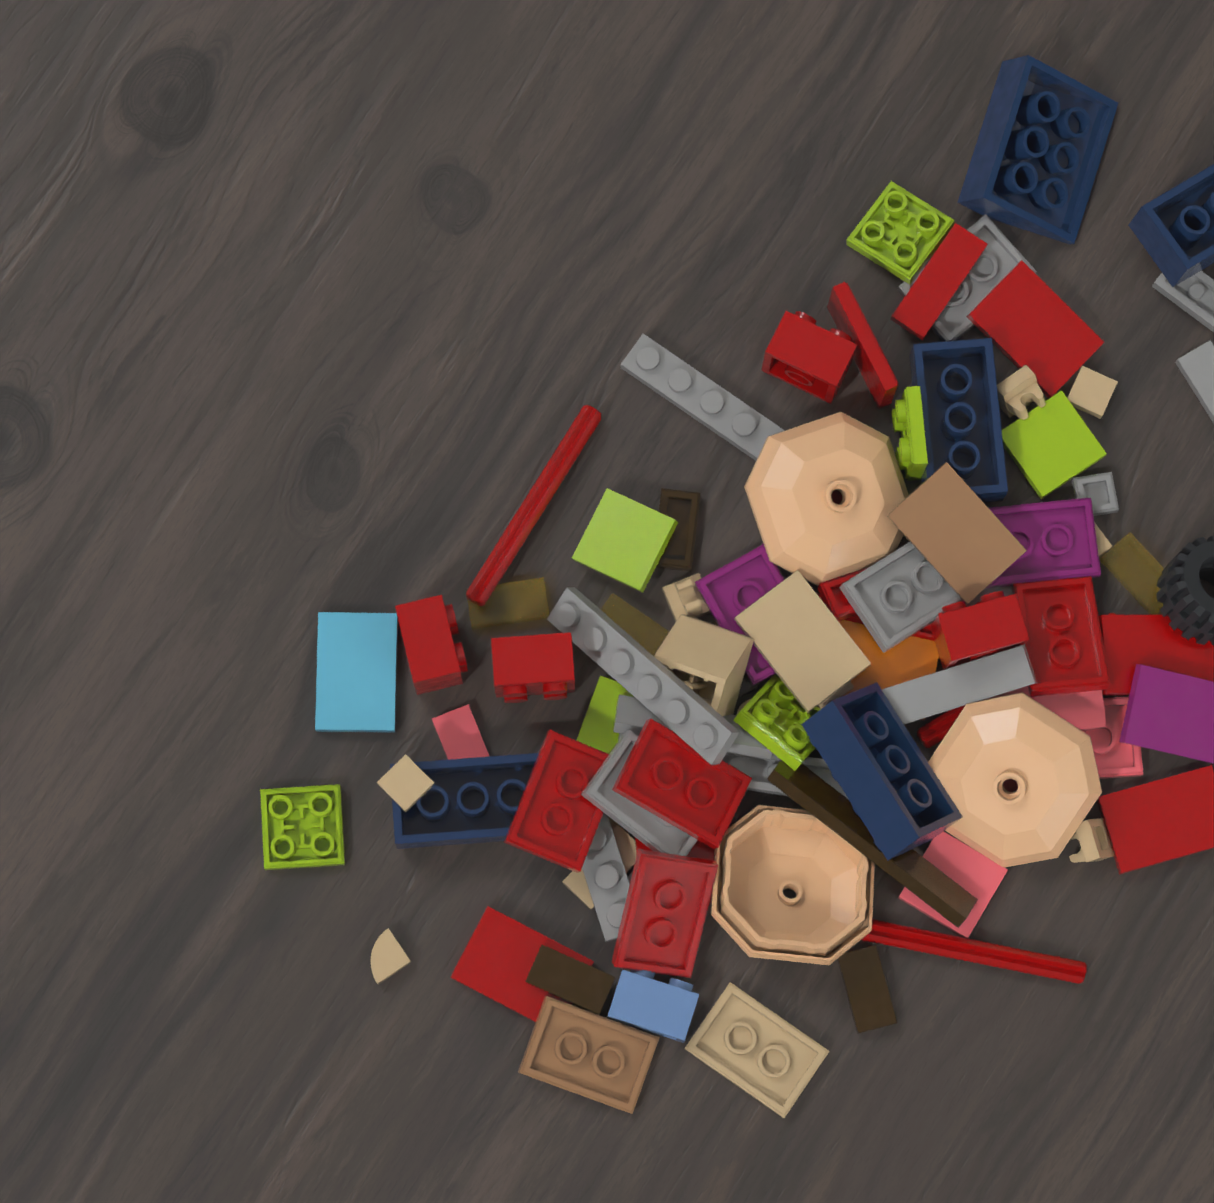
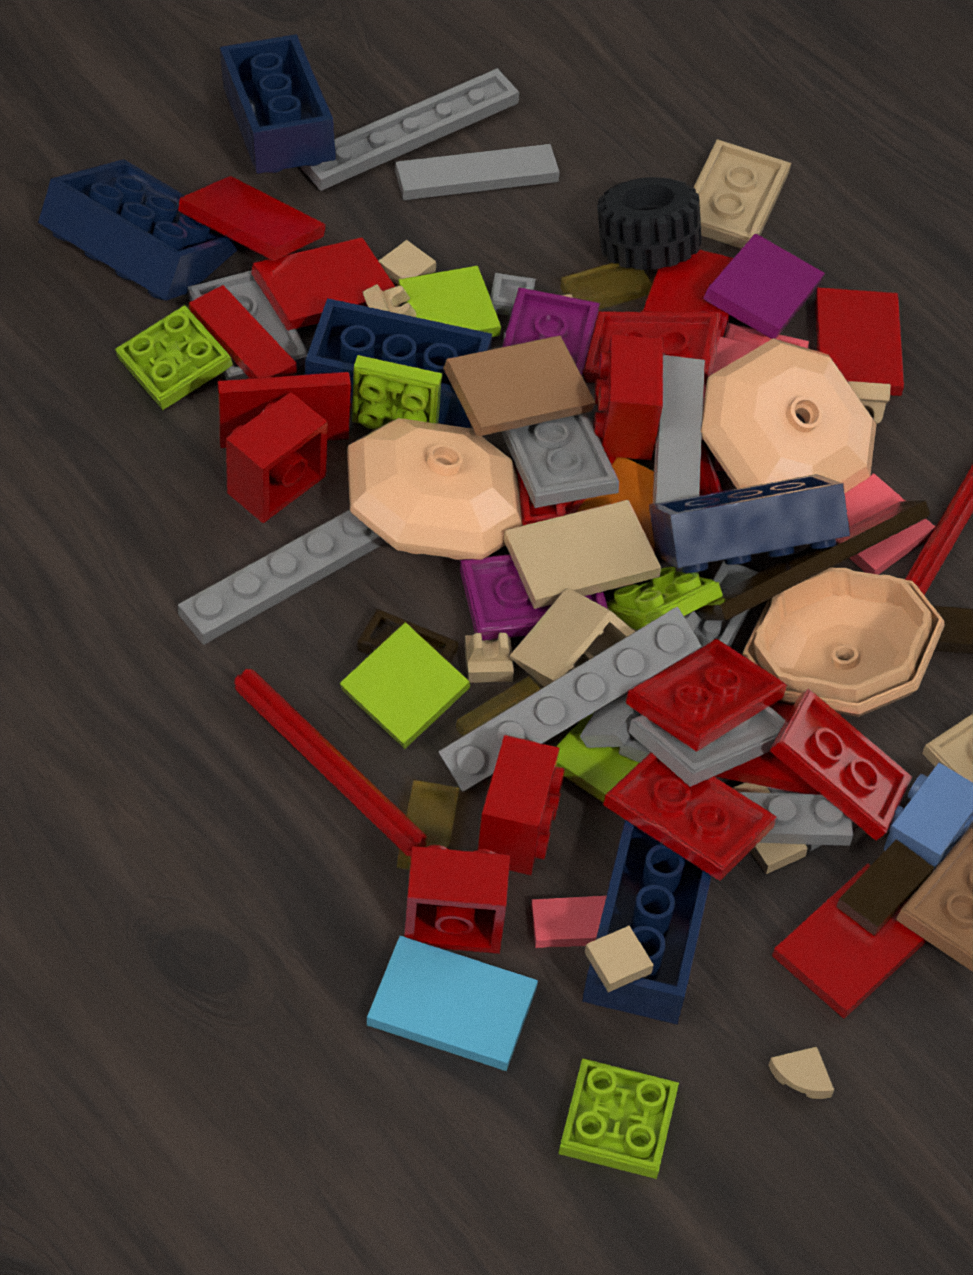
camera: 75 degrees left, 25 degrees down
none -> red tile [178,176,326,261]

